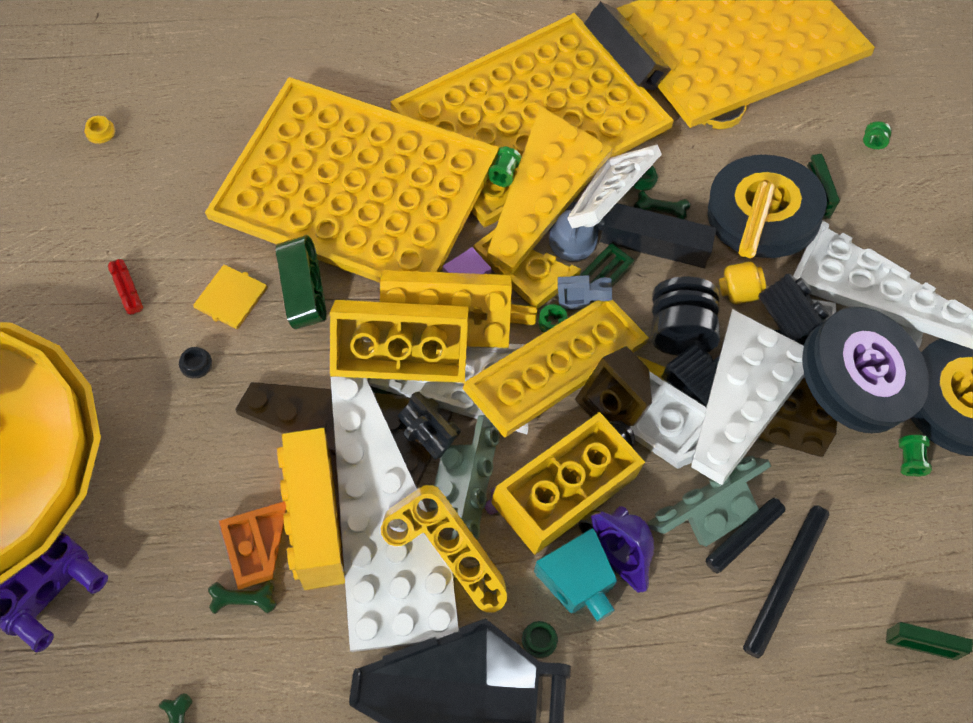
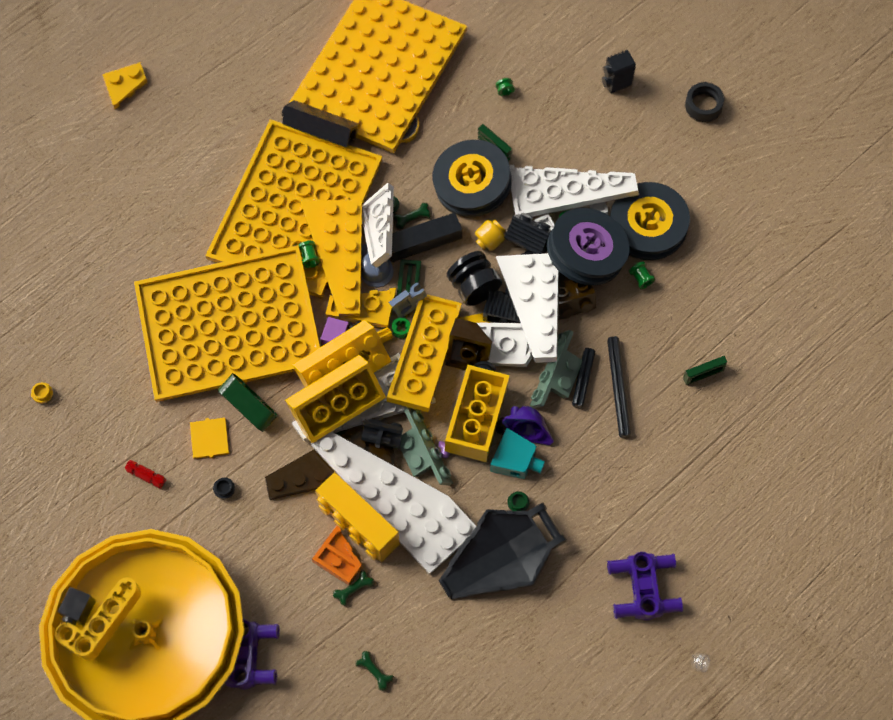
camera: 30 degrees left, 5 degrees up
yellow beam [381,485,507,613] -> none
yellow axle [739,181,775,258] -> none

